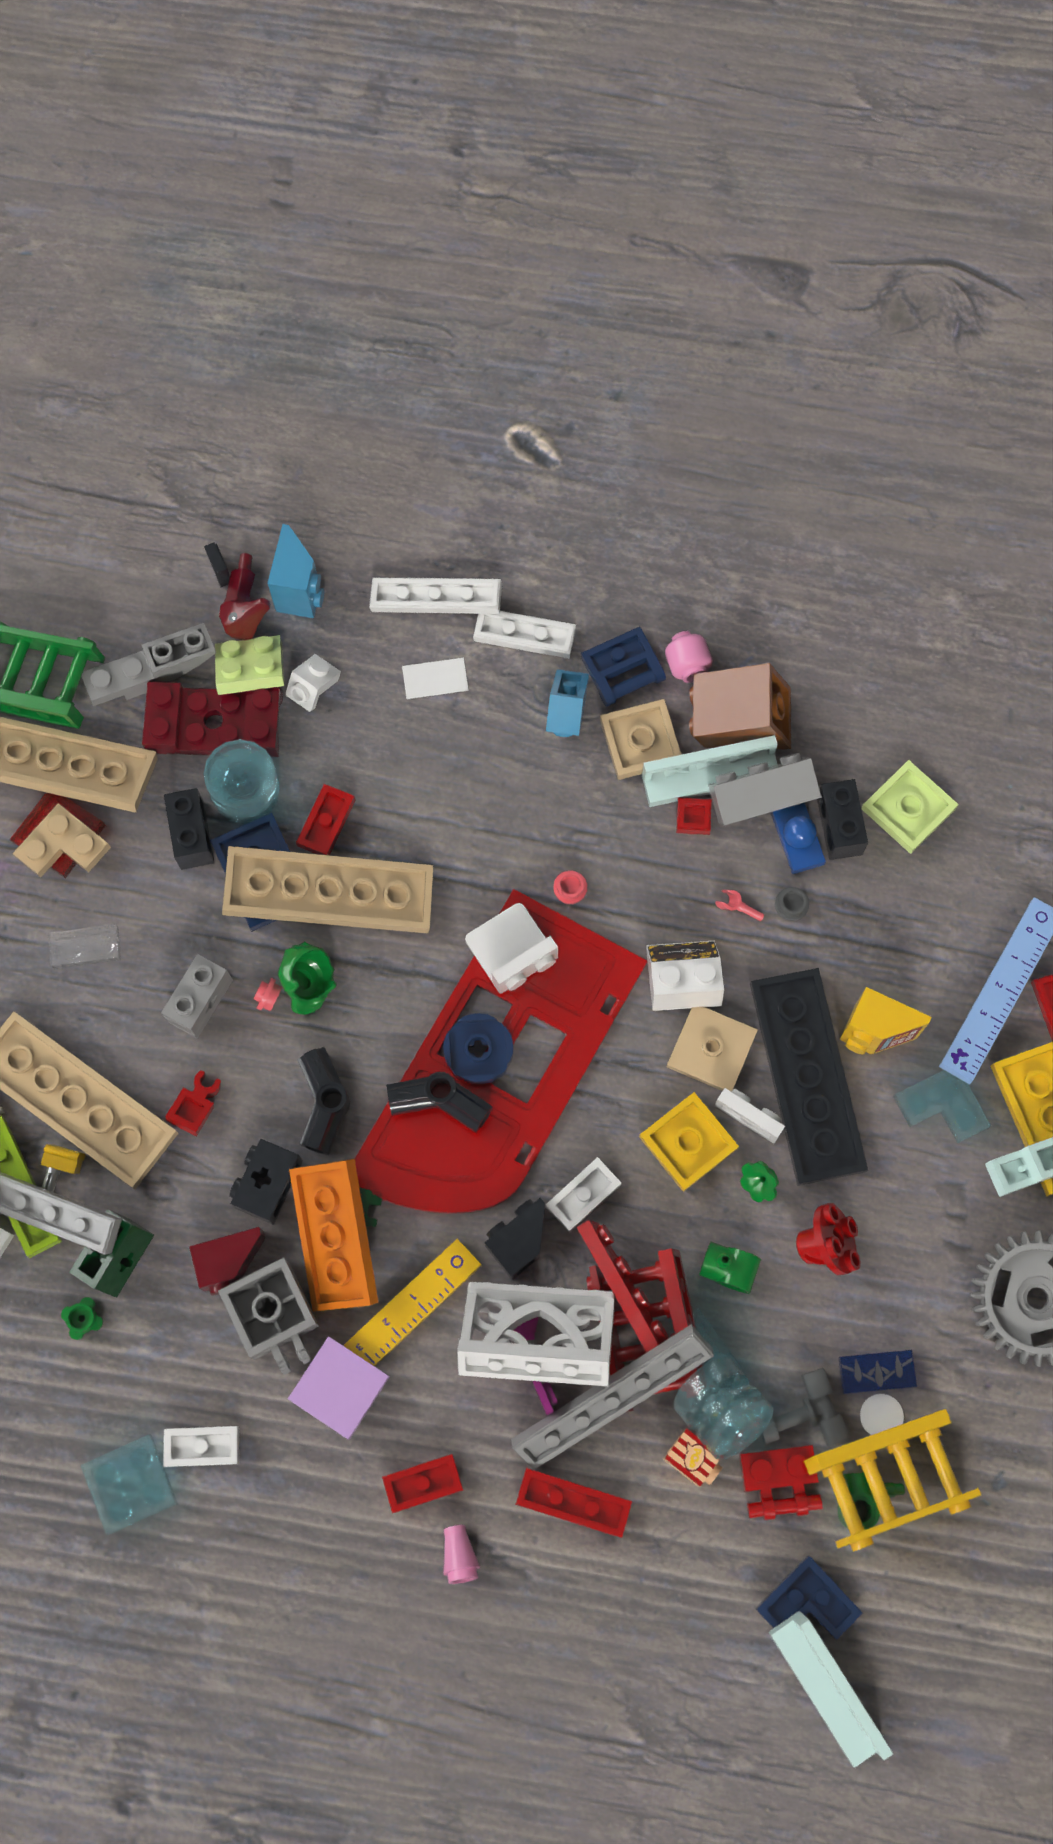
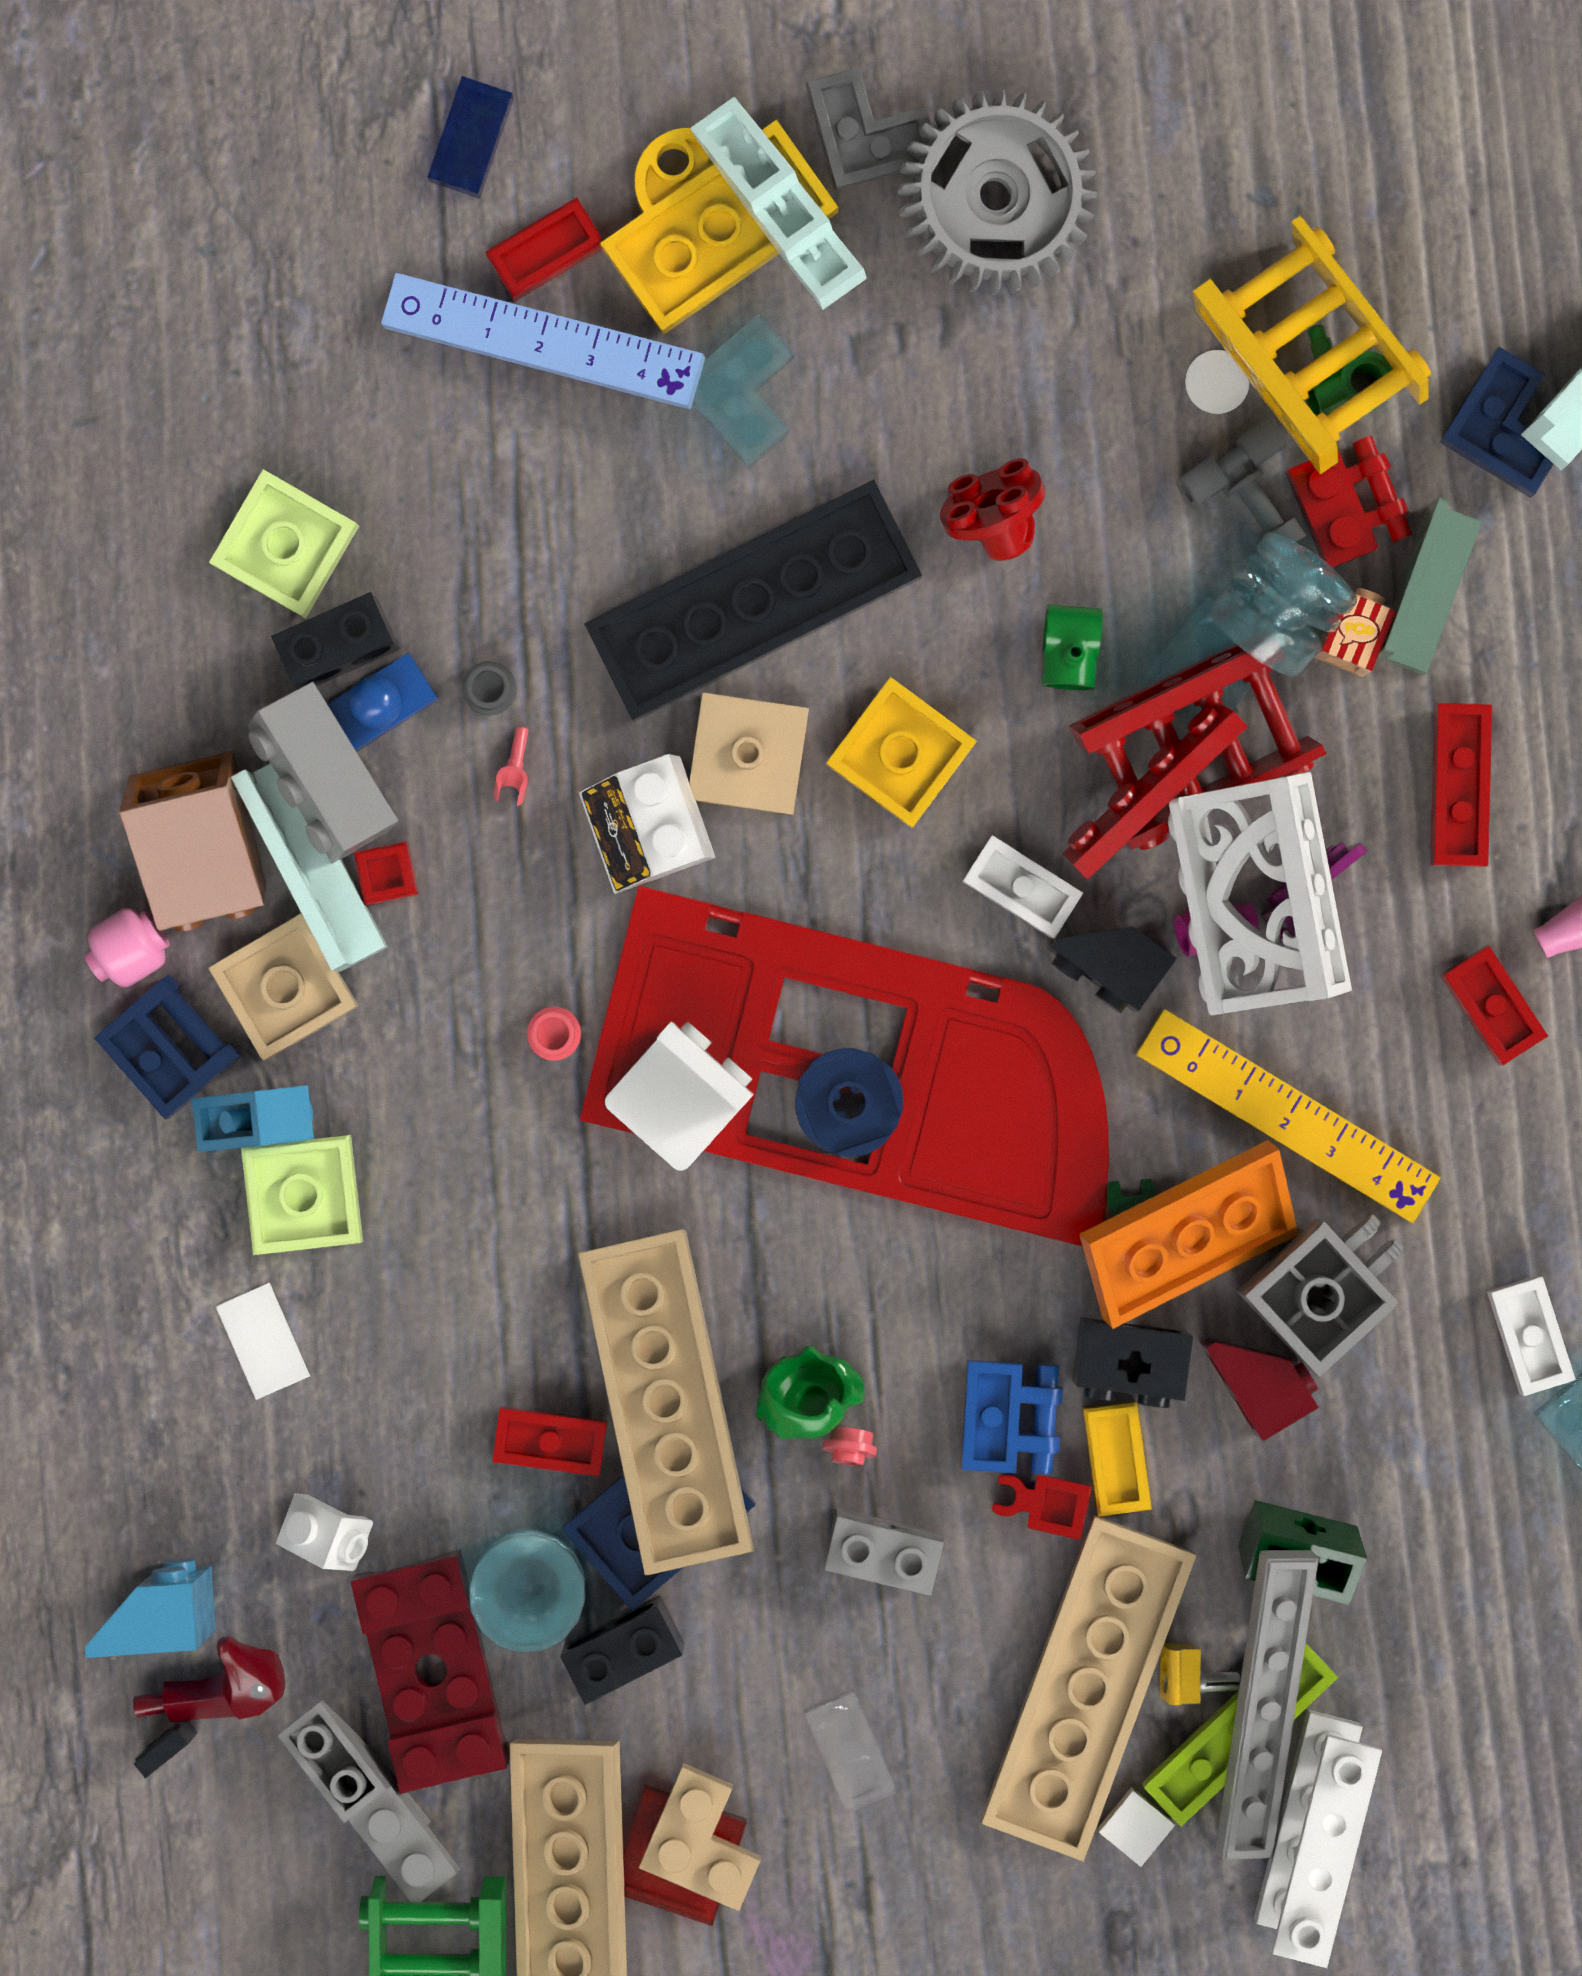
camera: 110 degrees left, 15 degrees up
green plate [61,1297,103,1340] -> none
yellowish green plate [215,635,284,695] -> none
lavender tile [288,1336,389,1440] -> none
black piece [297,1047,350,1155] -> none
white tile [370,578,502,614] -> none
black piece [386,1072,493,1133] -> none
white tile [473,611,576,659] -> none
light grey tile [511,1324,714,1470] -> none
white plate [715,1088,785,1144] -> none
green plant [740,1161,779,1202] -> none
clear blue tile [838,1350,917,1394] -> none
yellow slope [840,987,932,1054] -> none
none -> yellowish green plate [241,1135,363,1255]
none -> blue plate [961,1359,1063,1475]
none -> yellow tile [1082,1400,1152,1517]
none -> sand green panel [1377,497,1482,675]

